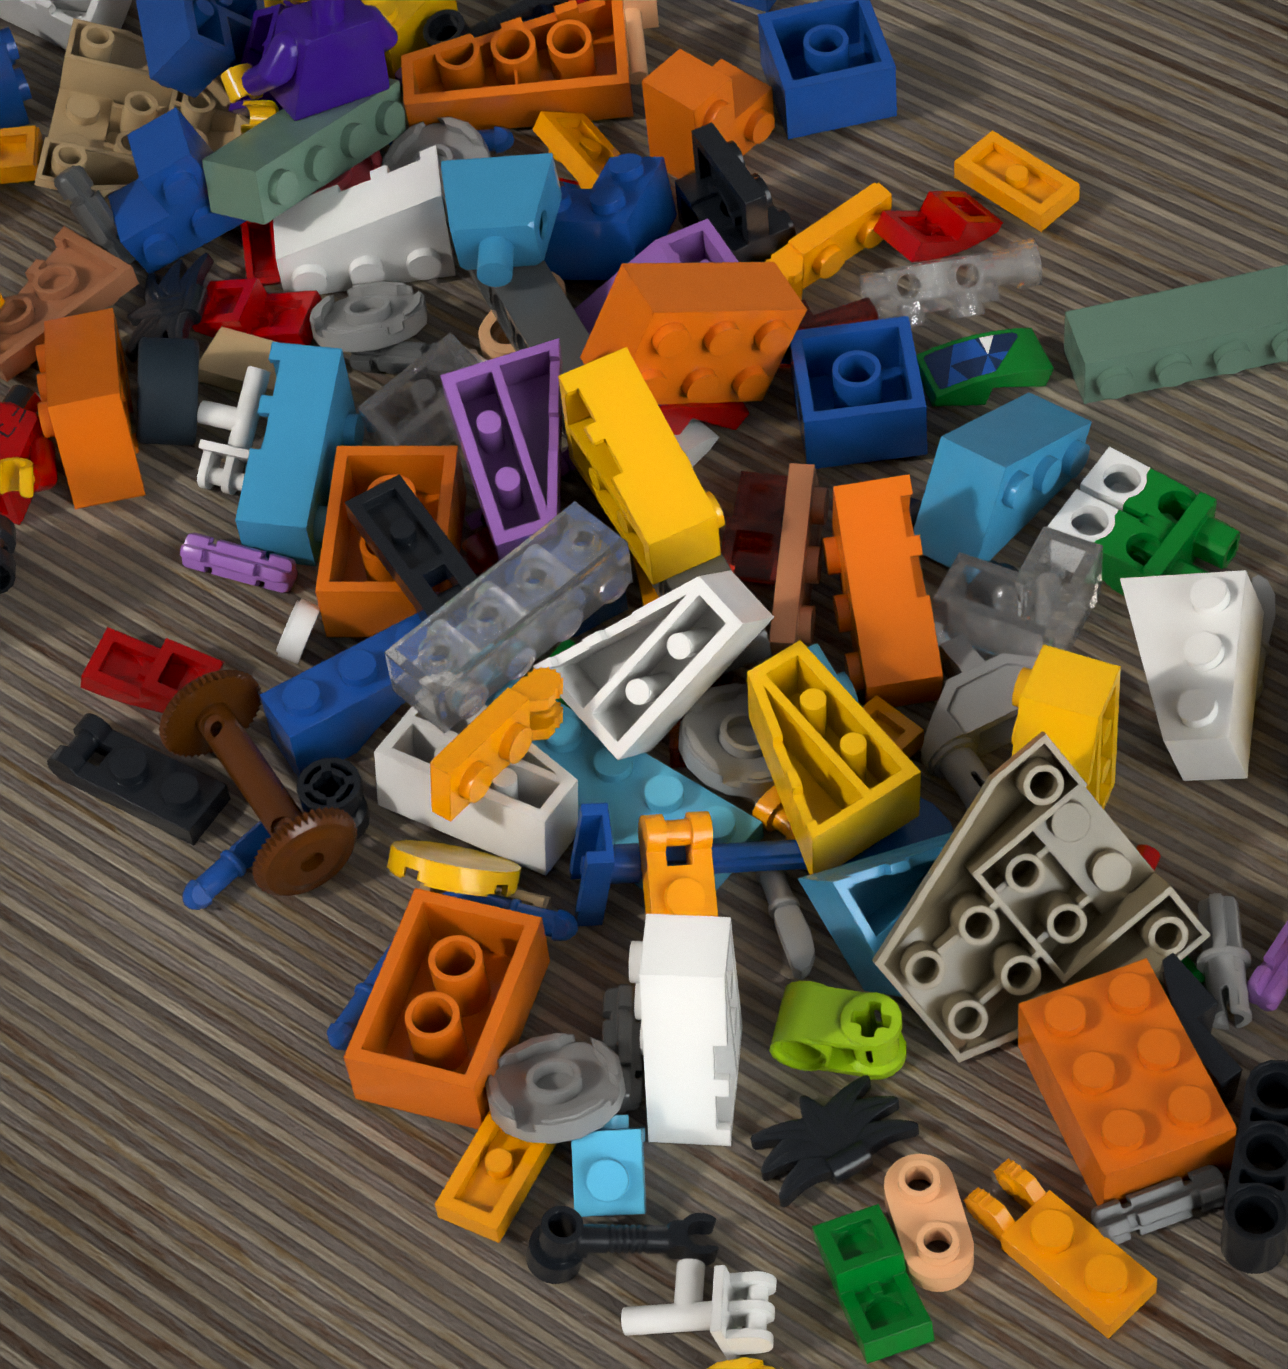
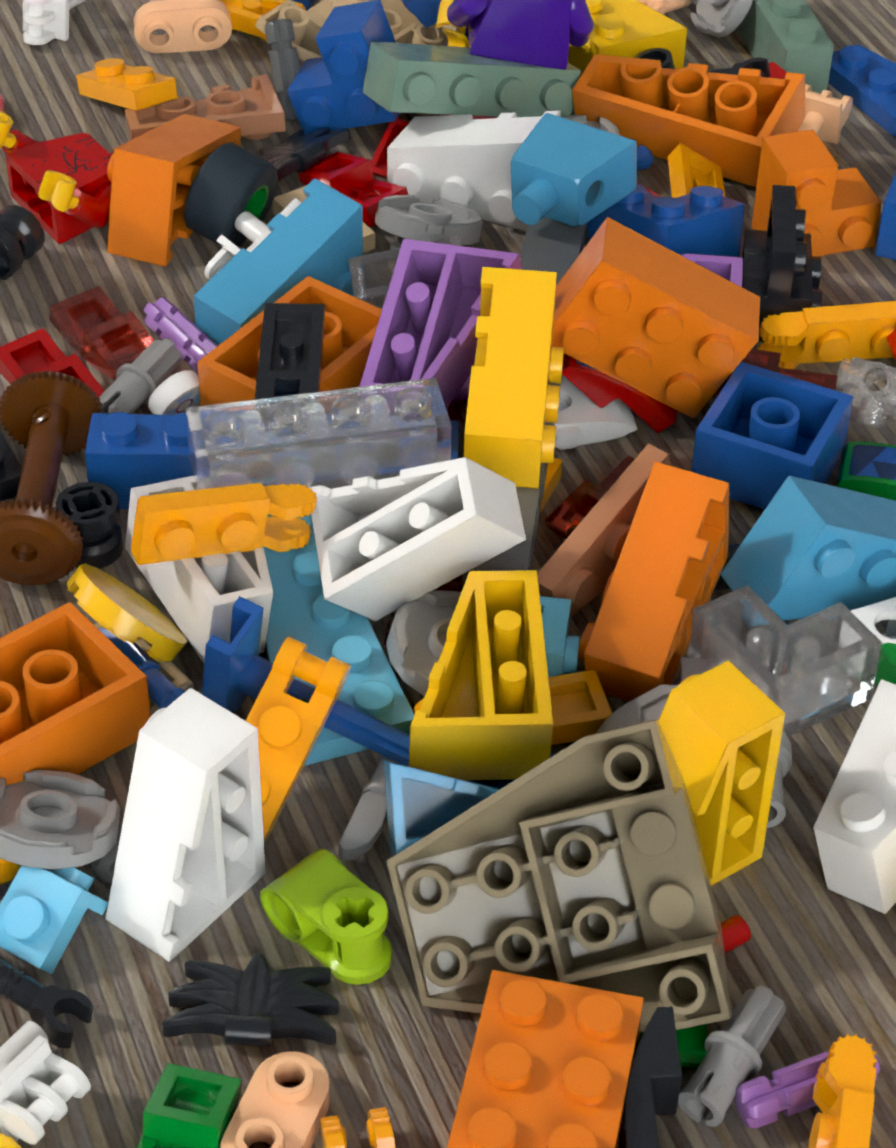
camera: 25 degrees right, 10 degrees down
none -> clear red slope [49,286,154,379]
none -> light grey axle [99,338,182,414]

